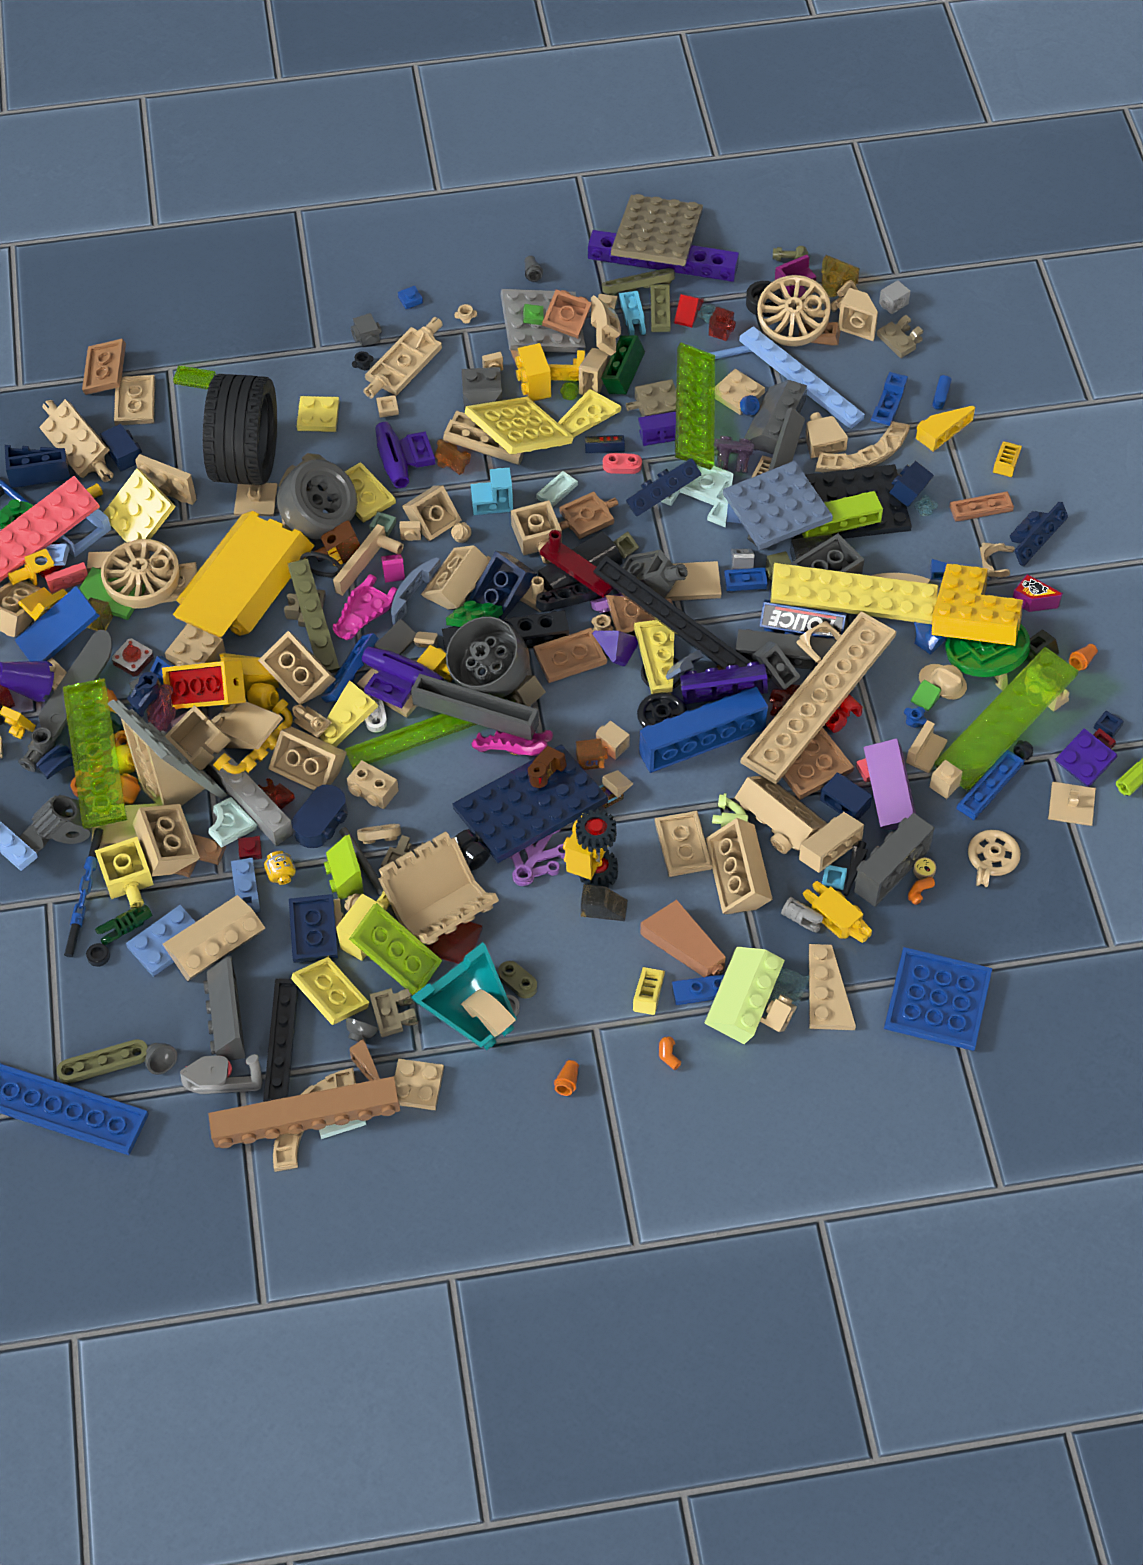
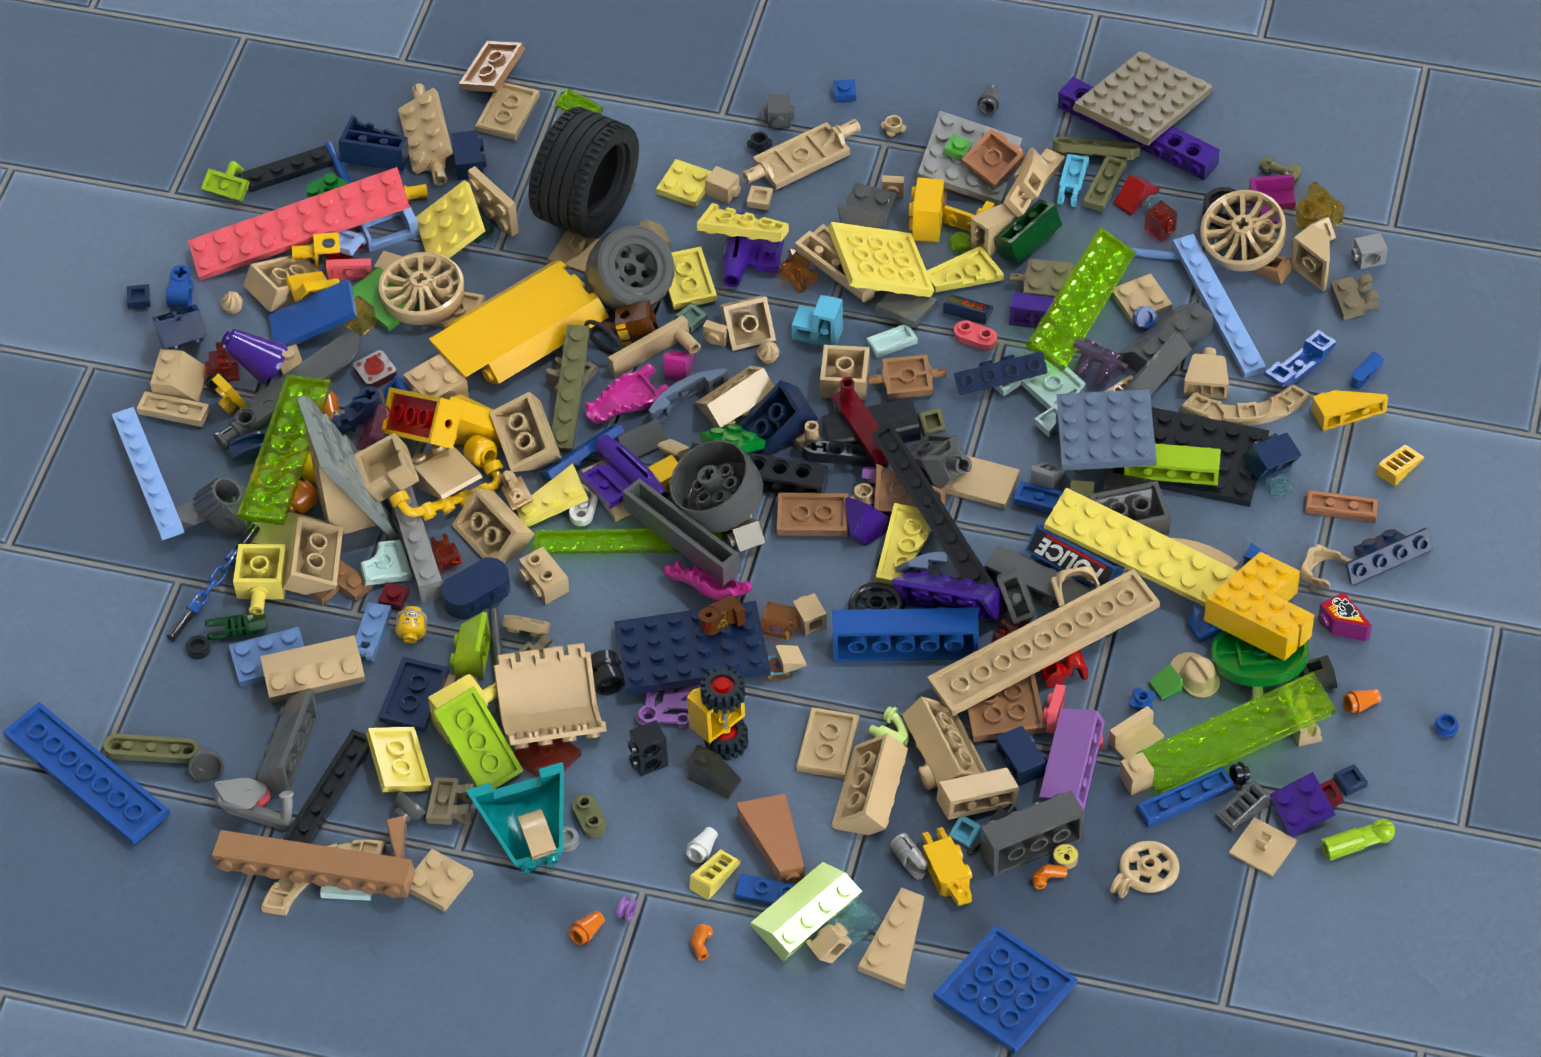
camera: 25 degrees right, 5 degrees down
none -> medium lavender bush [616,896,637,921]
none -> black brick [627,720,669,776]
none -> white cone [686,827,718,863]
none -> light yellow wing [697,203,789,242]
none -> tan brick [705,166,741,205]
none -> dark grey tile [875,292,937,328]
none -> coral plate [1043,684,1066,734]
none -> dark grey slope [1215,780,1270,832]

